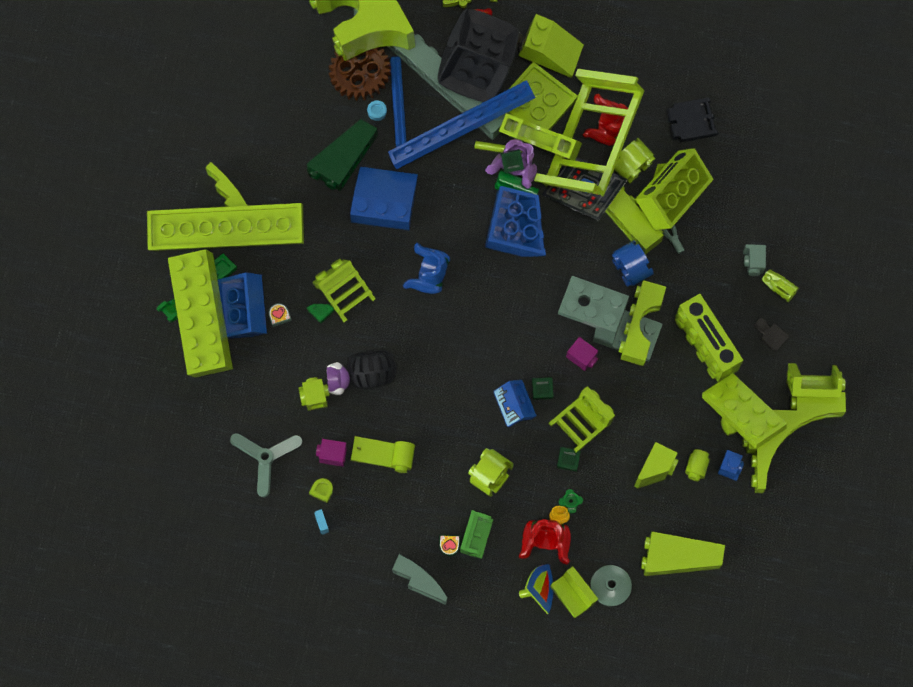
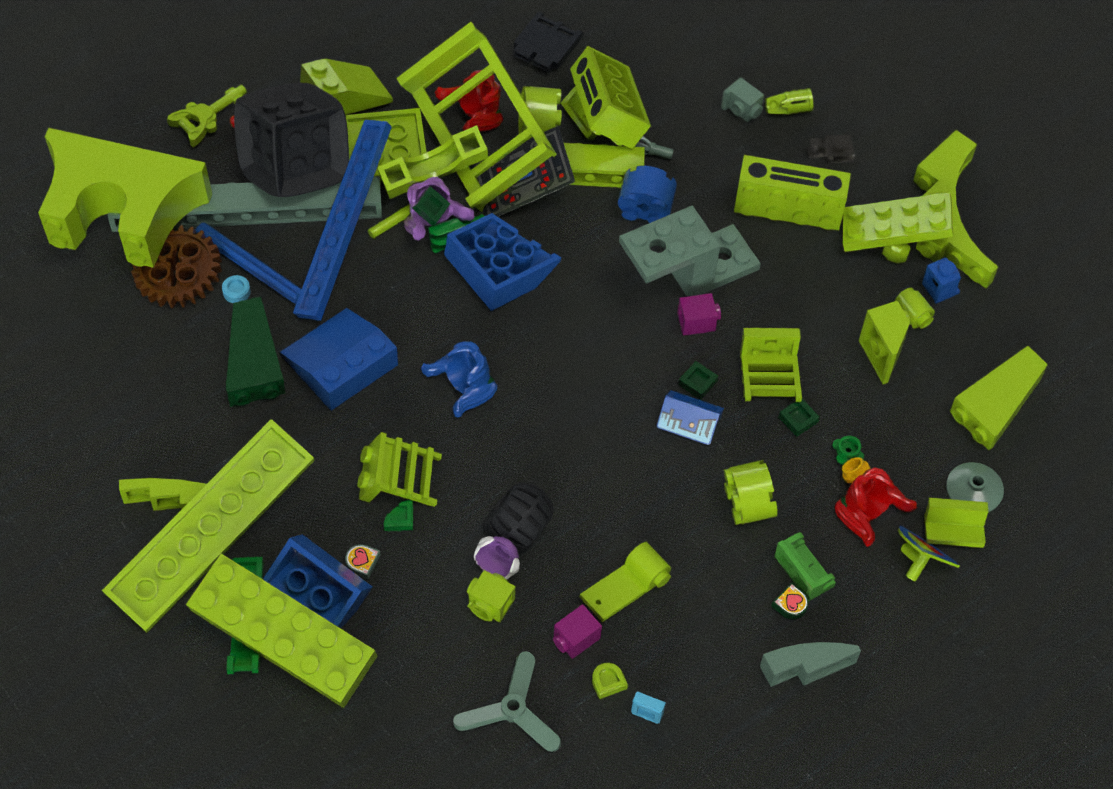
camera: 50 degrees left, 15 degrees down
lime arch [619,280,666,366] -> none
lime panel [787,363,845,397] -> none

